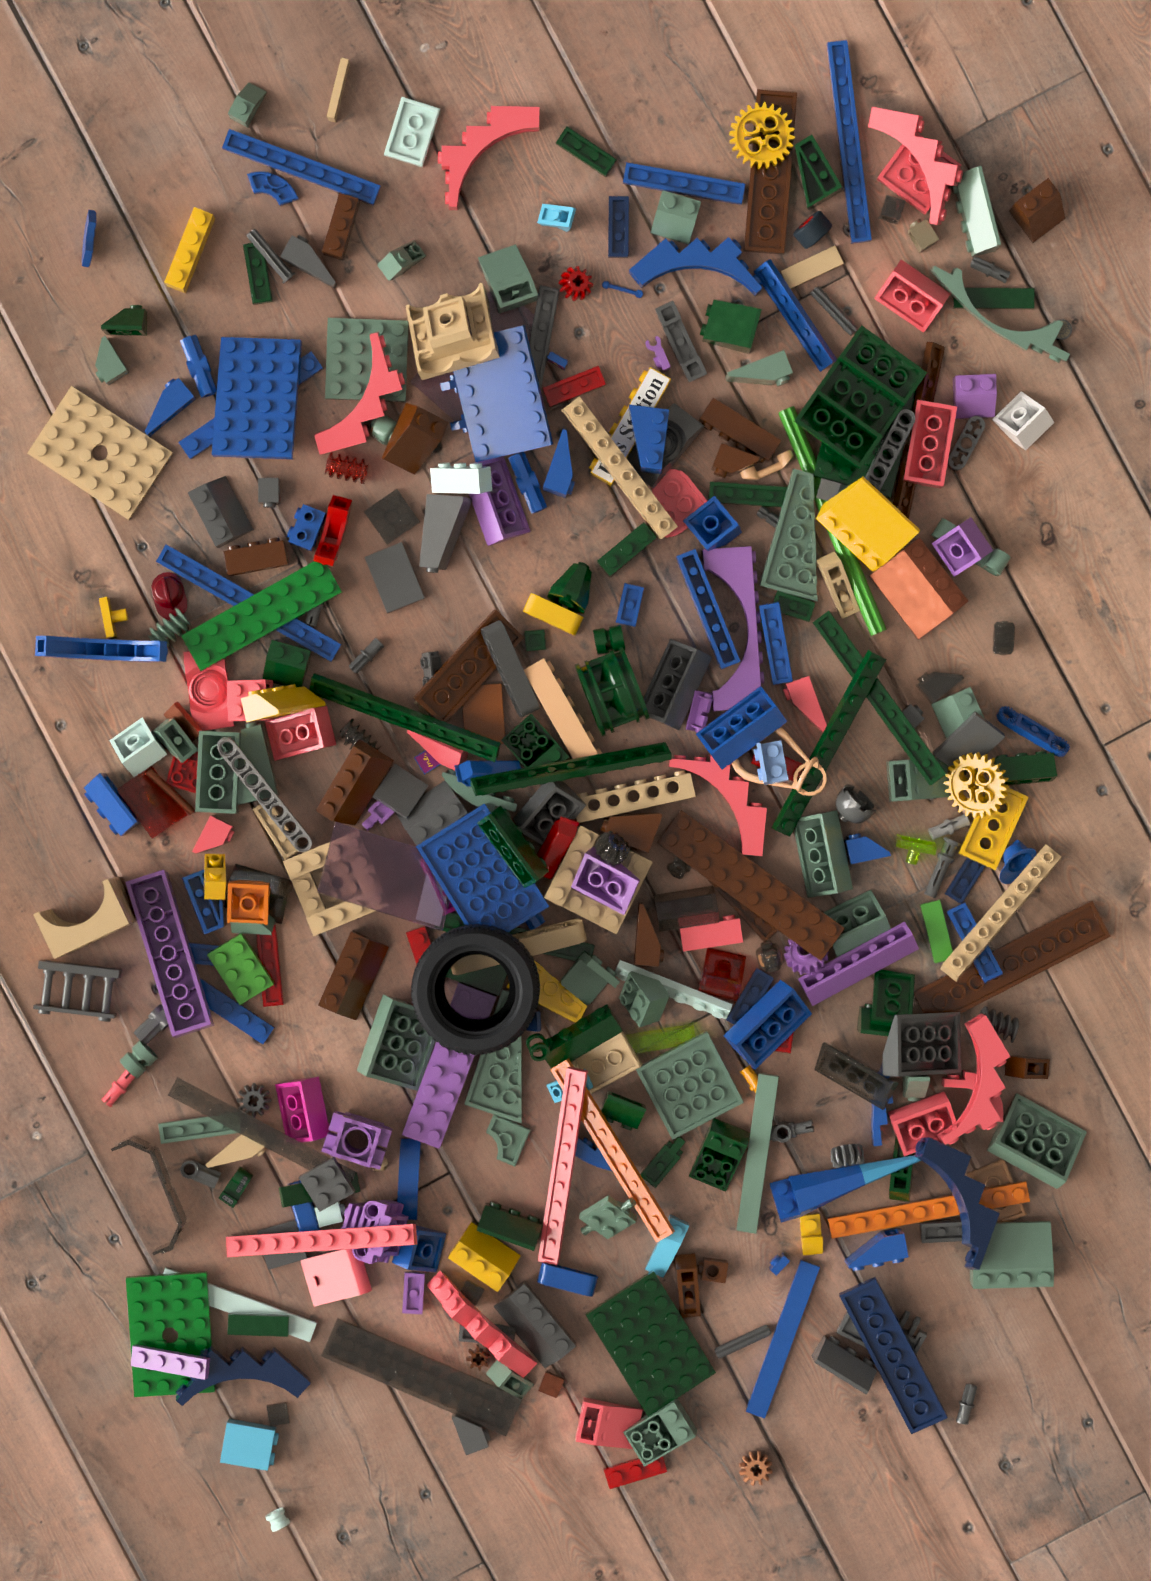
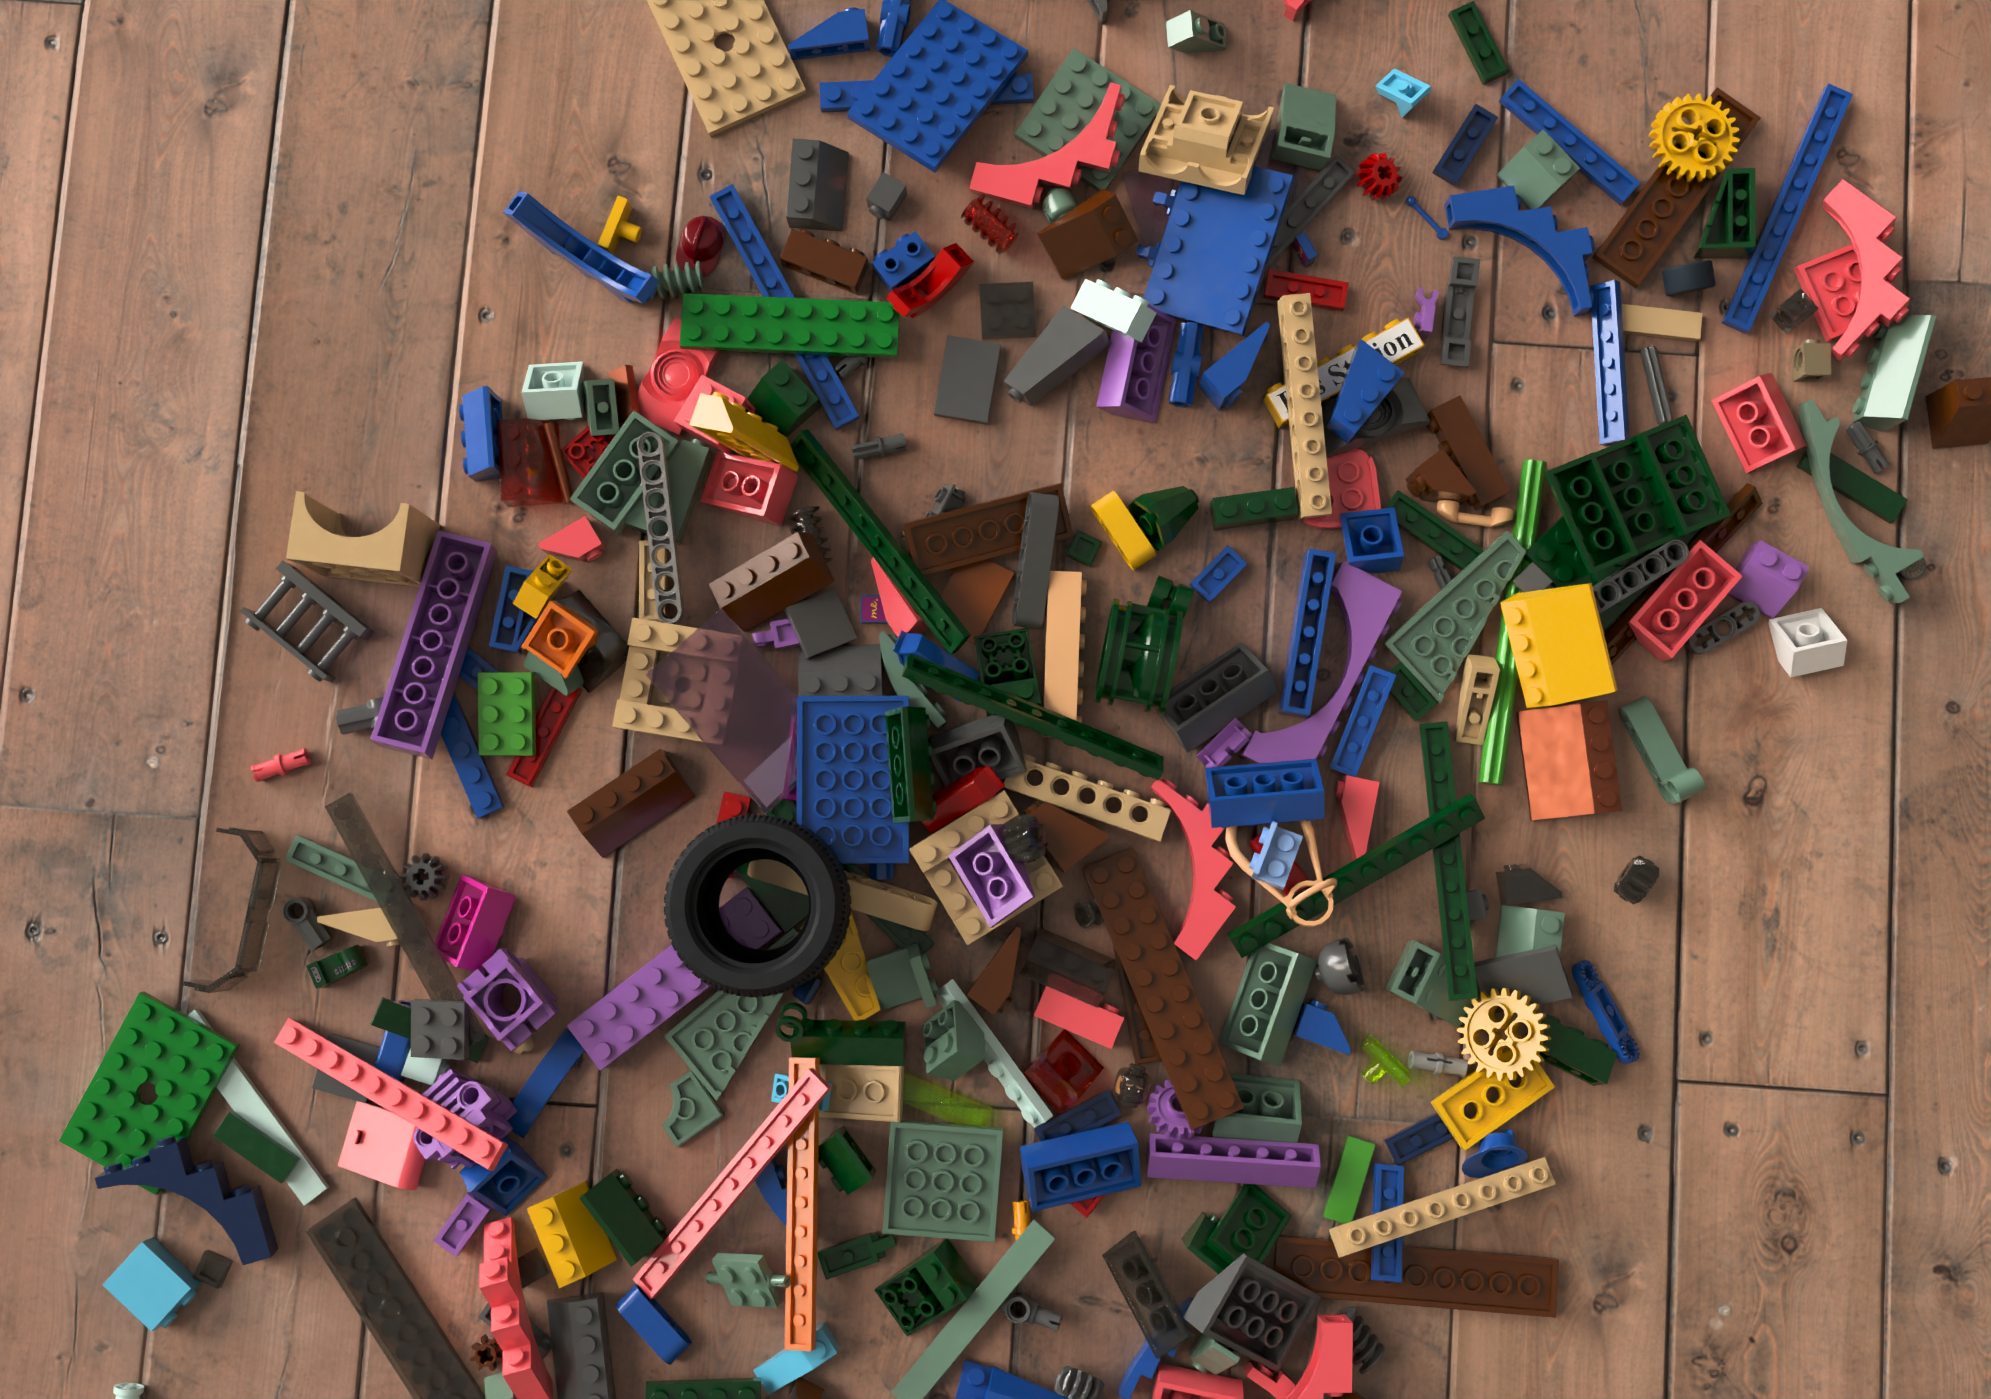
camera: 30 degrees right, 5 degrees down
sand green wheel [120,1040,158,1078] -> none
plate [131,1345,210,1380] -> none
sand green slope [357,995,435,1091] -> none
dark green slope [700,300,762,354] -> none
sand green slope [725,350,793,387] -> none
dark grey pin [924,837,961,898] -> none
medium lavender slope [932,517,994,577] -> none

